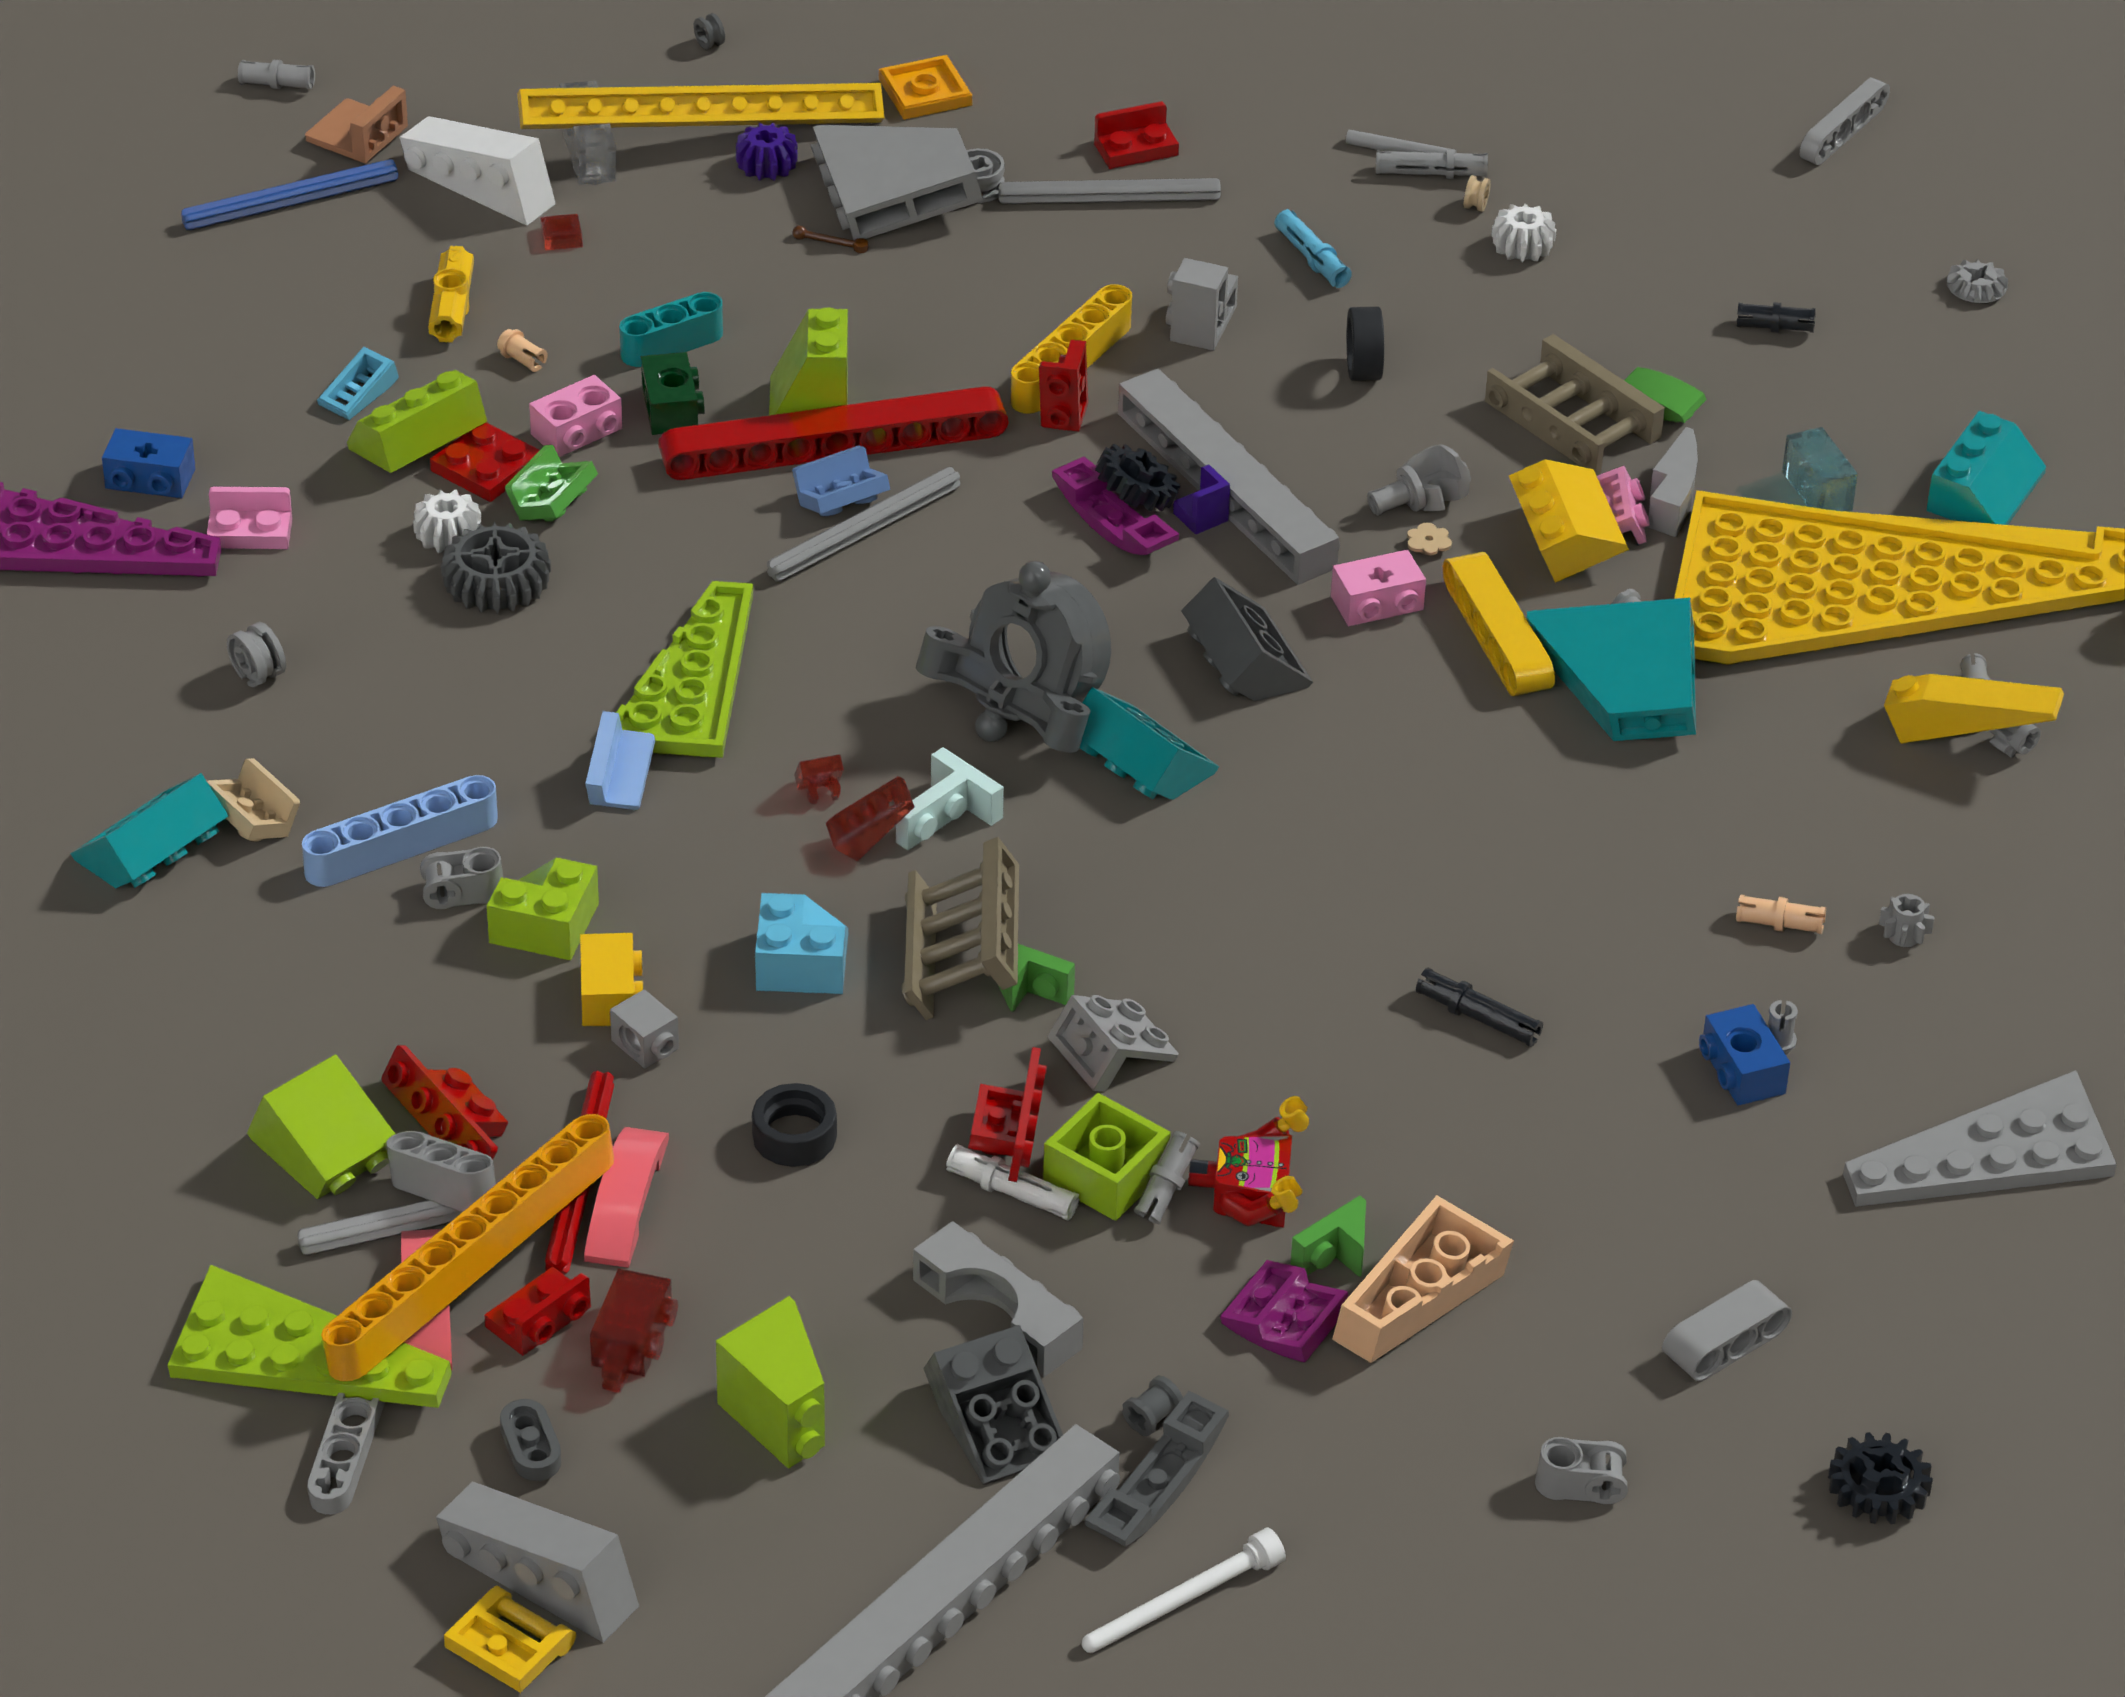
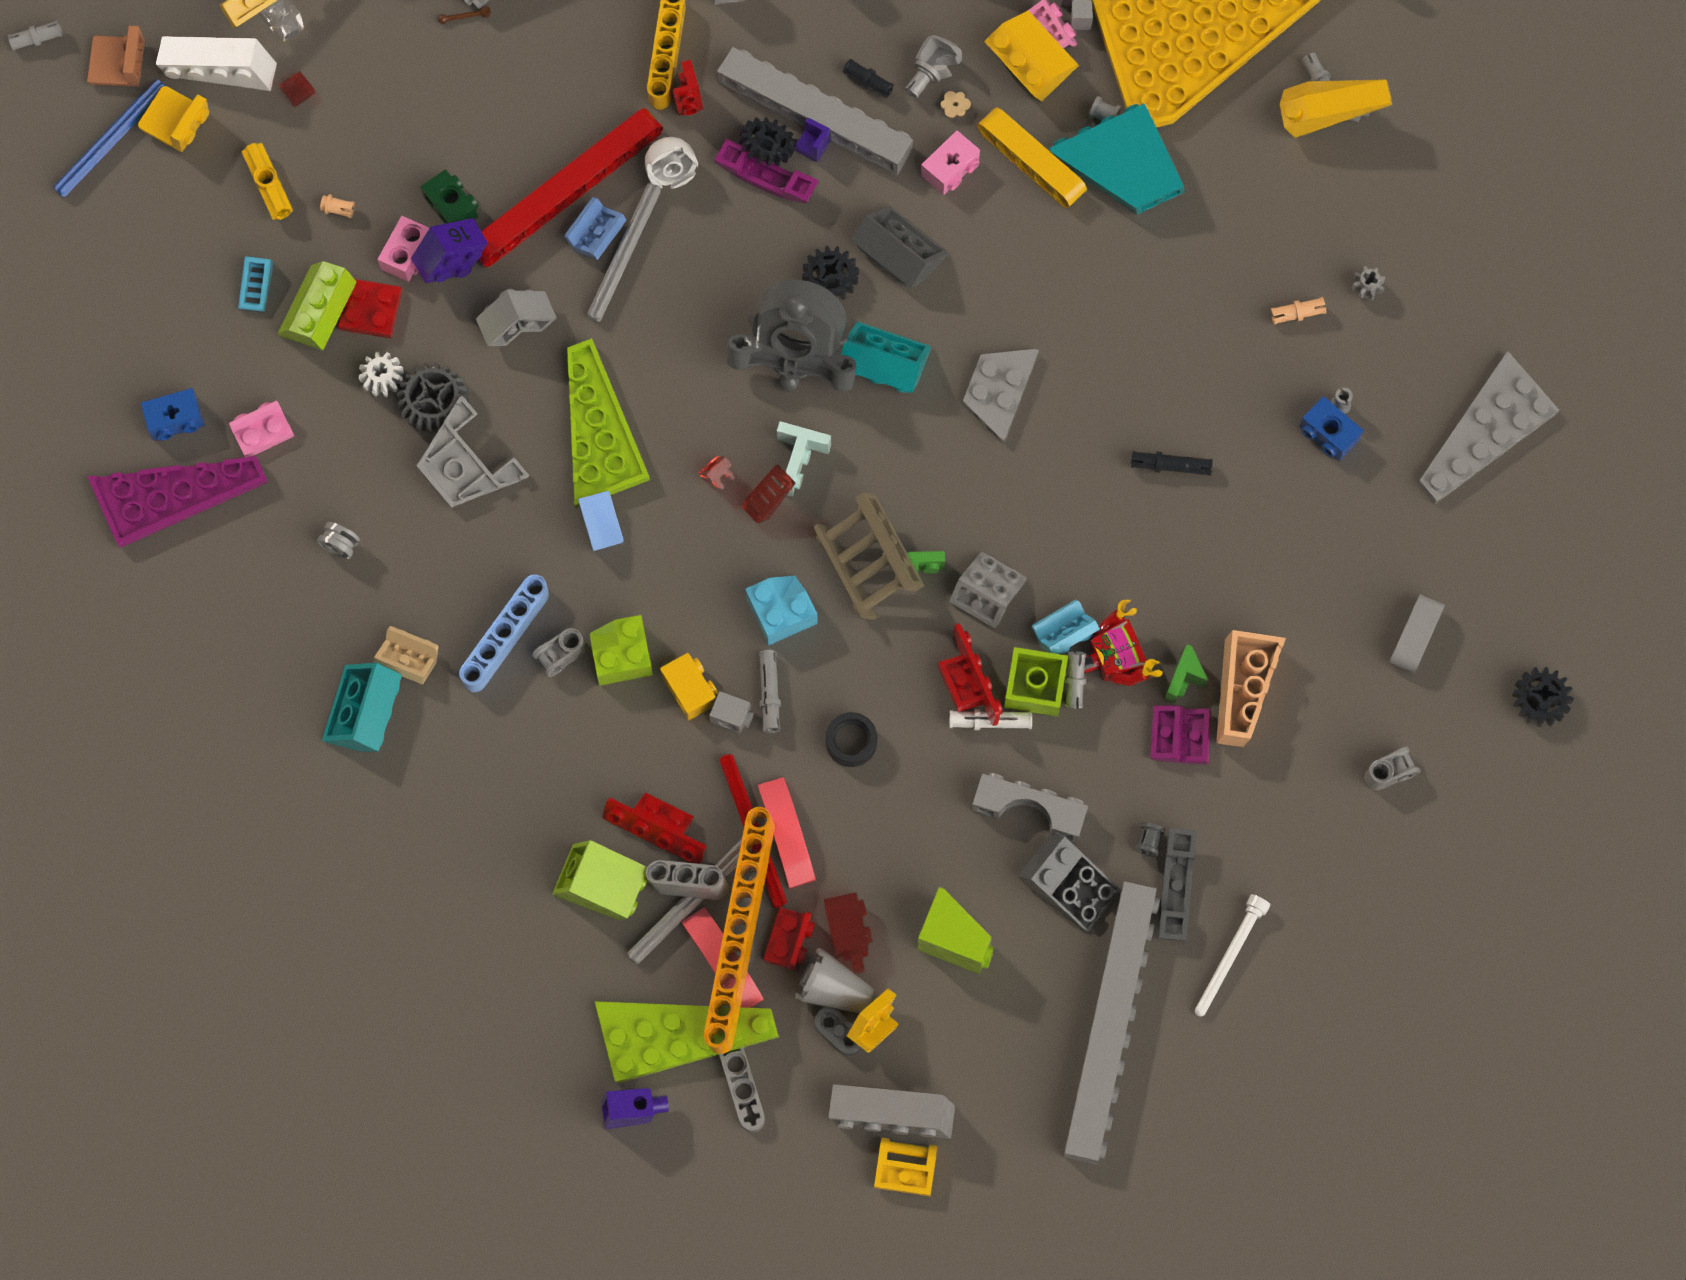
camera: 25 degrees left, 30 degrees up
bright green bracket [505,445,598,521] -> none
teal beam [619,292,723,367] -> none
lime slope [769,307,848,415] -> none
none -> yellow bracket [138,86,209,153]
none -> dark purple brick [411,218,488,284]
none -> light grey wing [416,396,530,508]
none -> light grey brick [476,289,557,346]
none -> dark purple torso [601,1088,669,1130]
none -> white cylinder [645,137,698,189]
none -> light grey pin [759,650,781,733]
none -> light grey cone [795,948,877,1014]
none -> black gear [802,246,859,300]
none -> black pin [842,59,894,98]
none -> yellow bracket [847,988,898,1052]
none -> light grey wing [962,349,1039,443]
none -> medium azure bracket [1032,600,1100,655]

